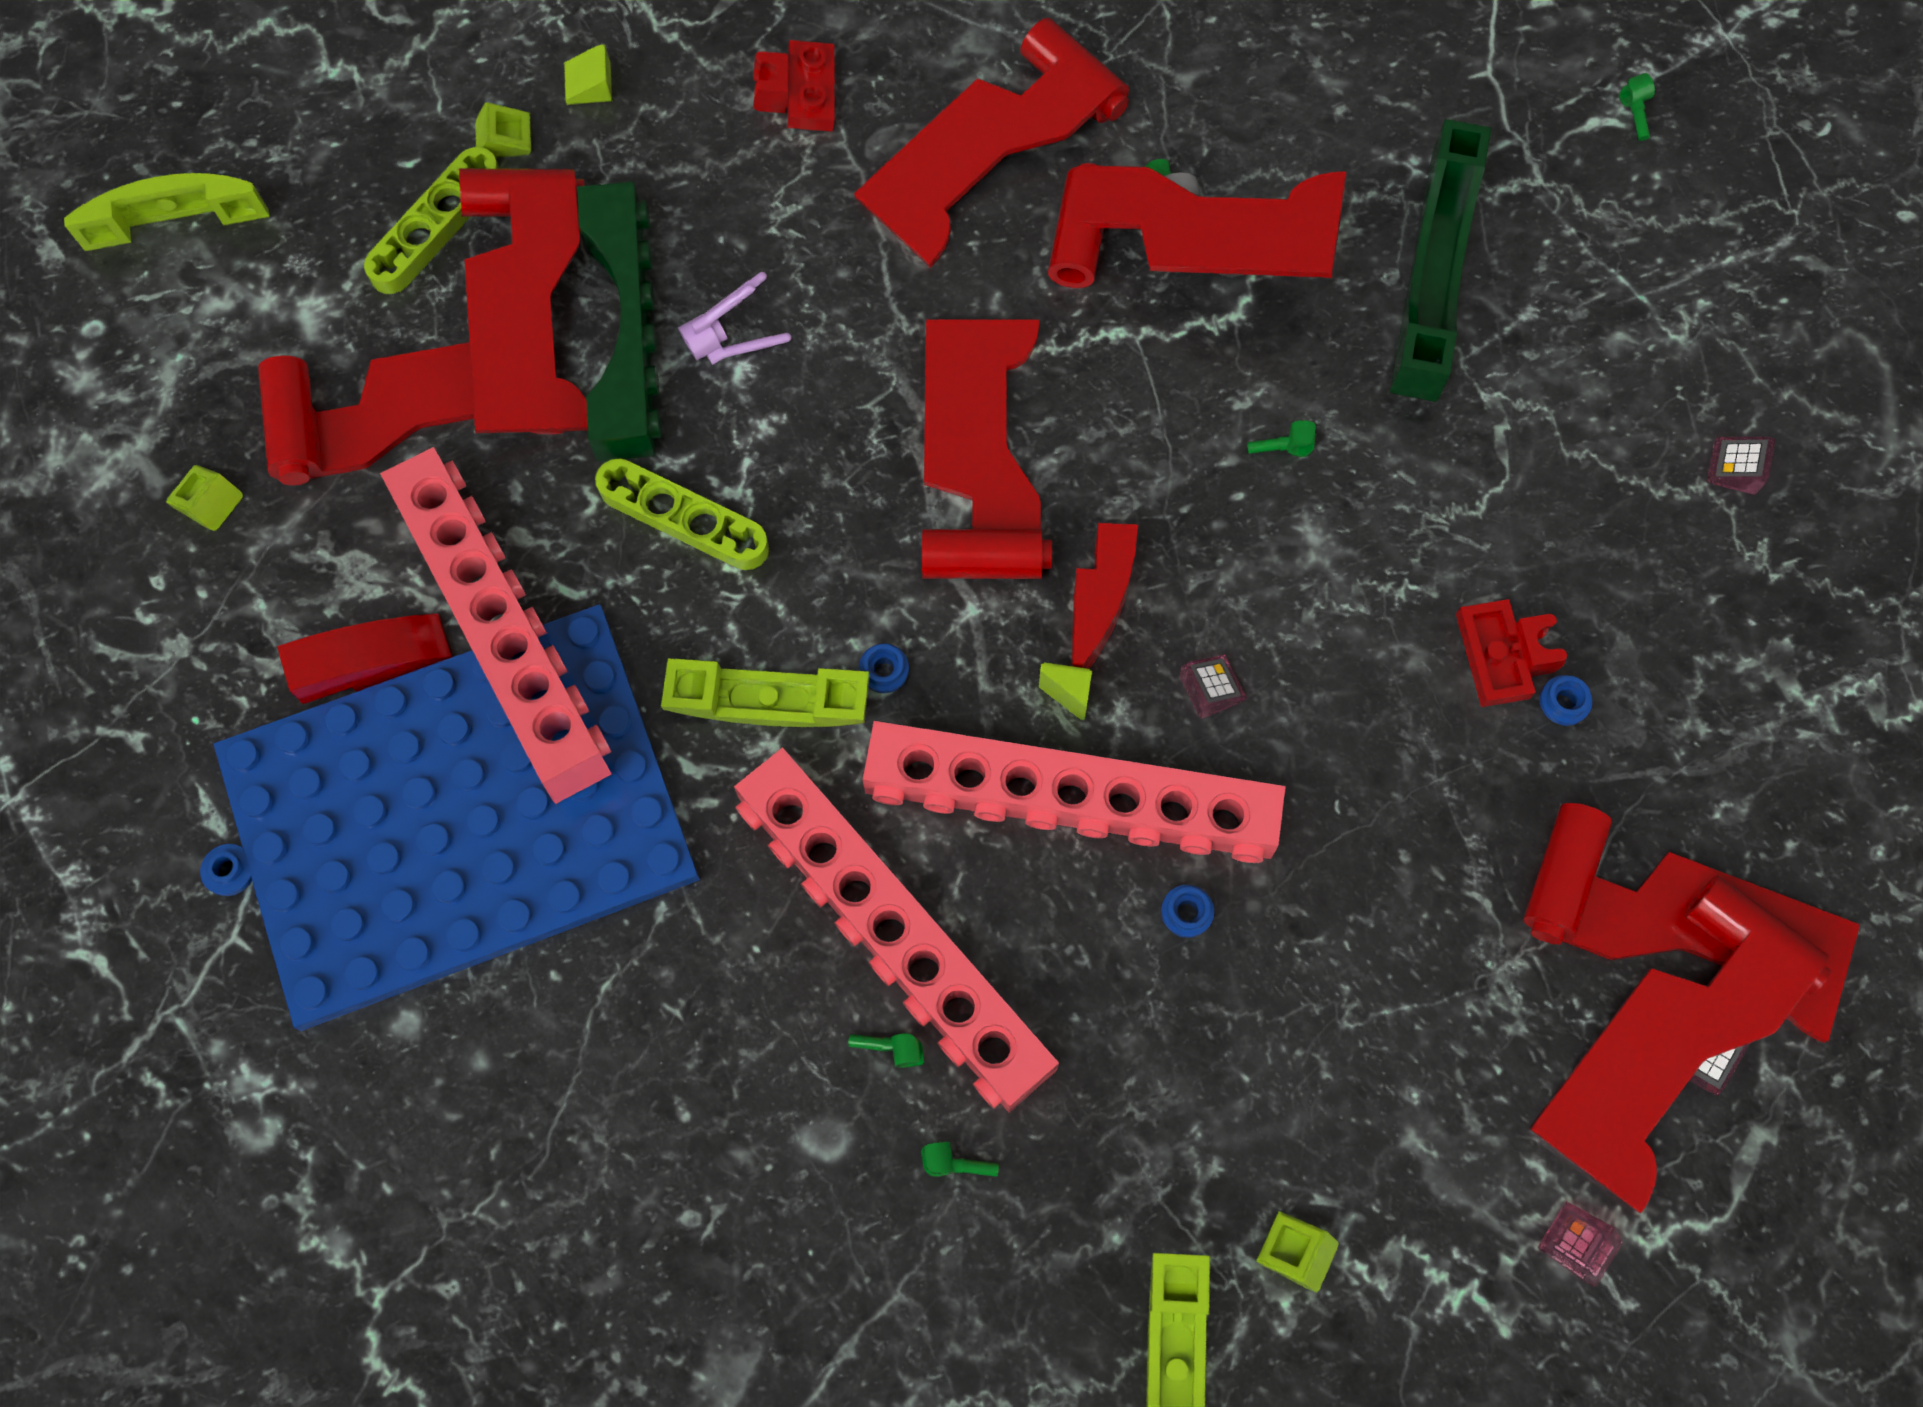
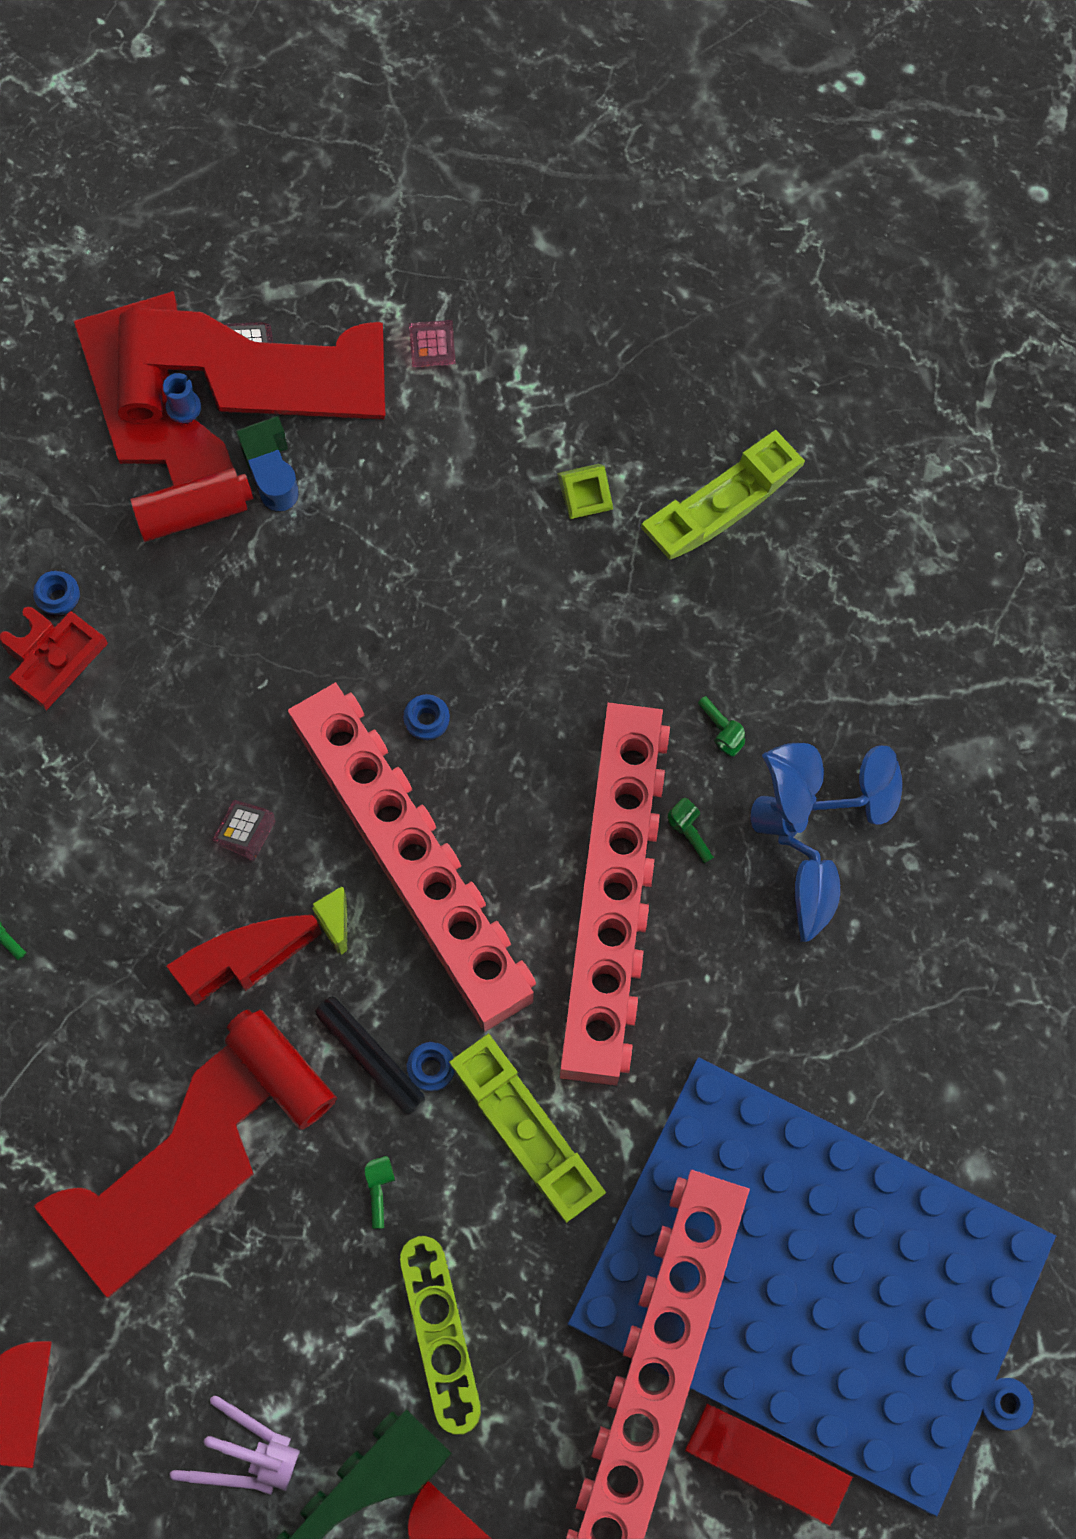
camera: 135 degrees left, 0 degrees up
none -> blue pin [163,373,201,423]
none -> leg [236,416,299,511]
none -> black axle [315,996,425,1115]
none -> green hand [365,1156,395,1228]
none -> blue plant [751,743,902,942]

